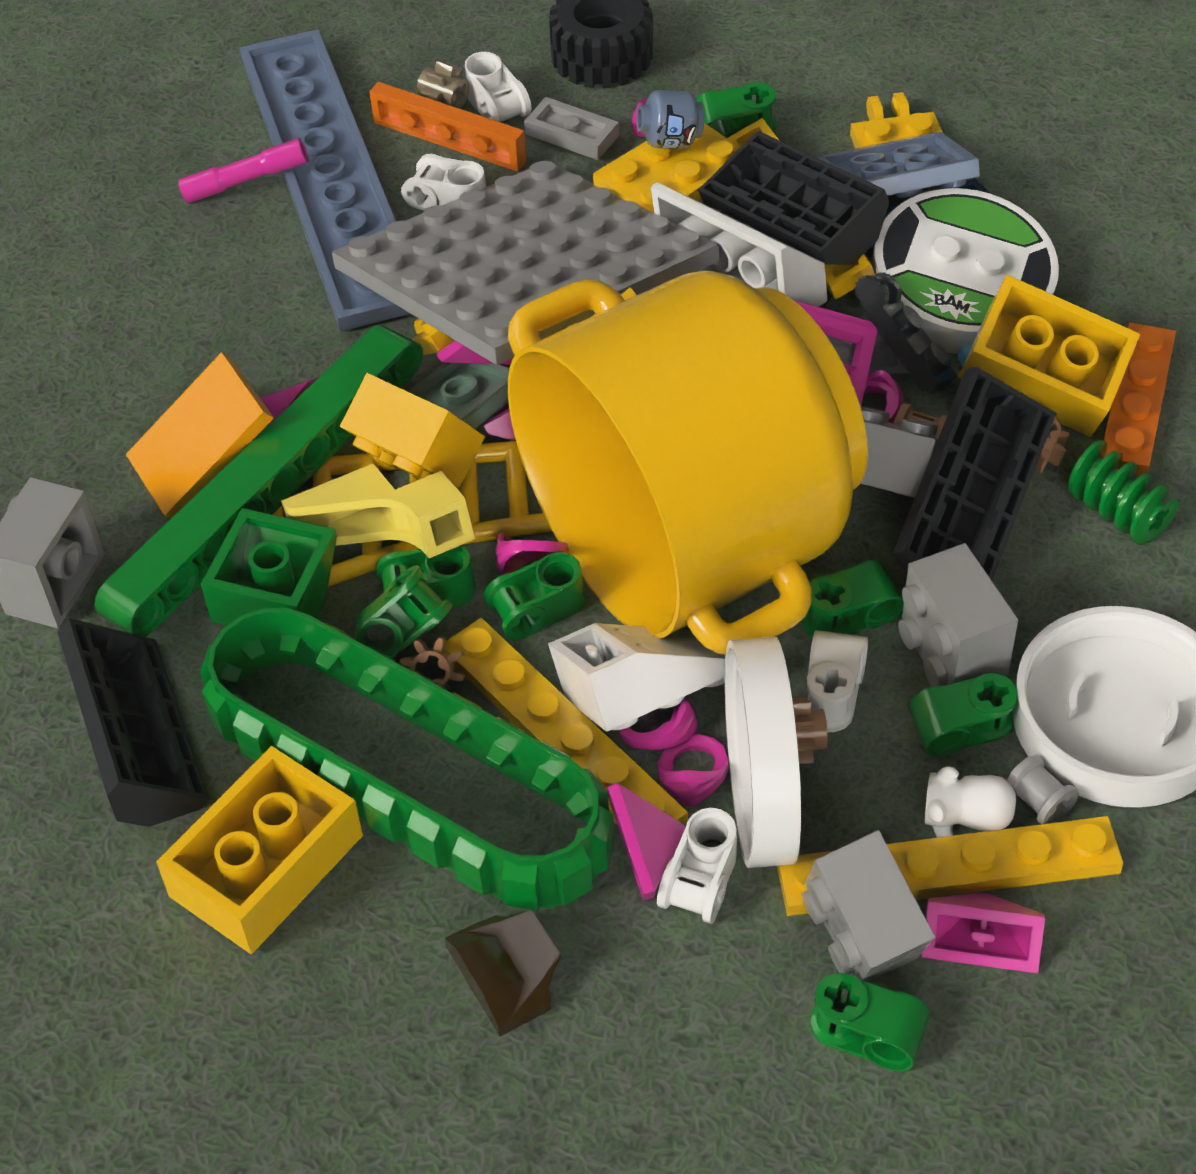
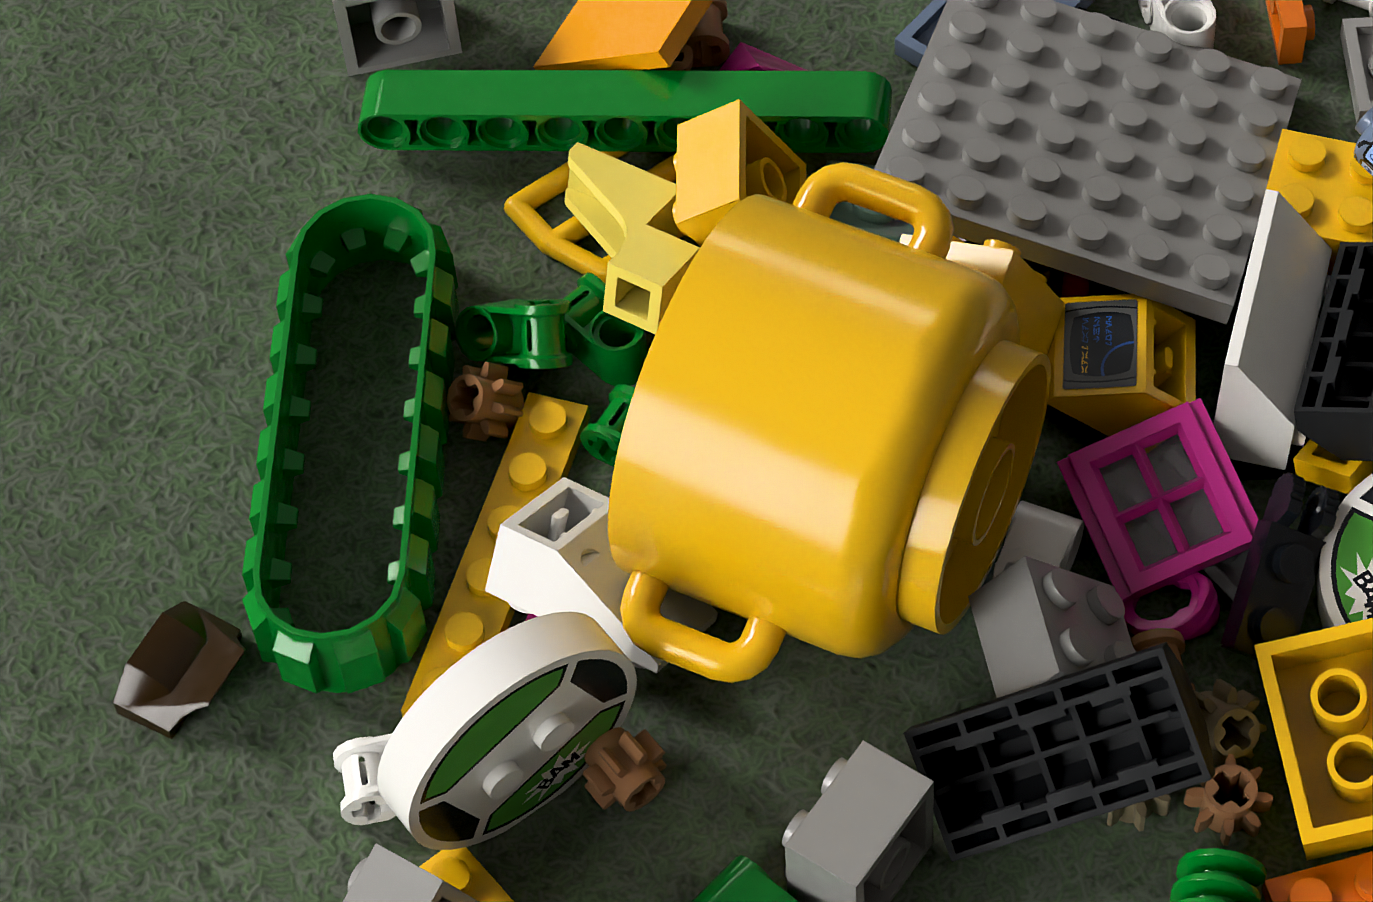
camera: 60 degrees right, 5 degrees up
black piece [57,618,210,827] -> none
yellow brick [156,746,363,955] -> none
green slope [200,508,337,626] -> none
dark pink slope [607,783,686,901] -> none
green piece [802,560,904,638] -> none
white piece [807,630,868,732] -> none

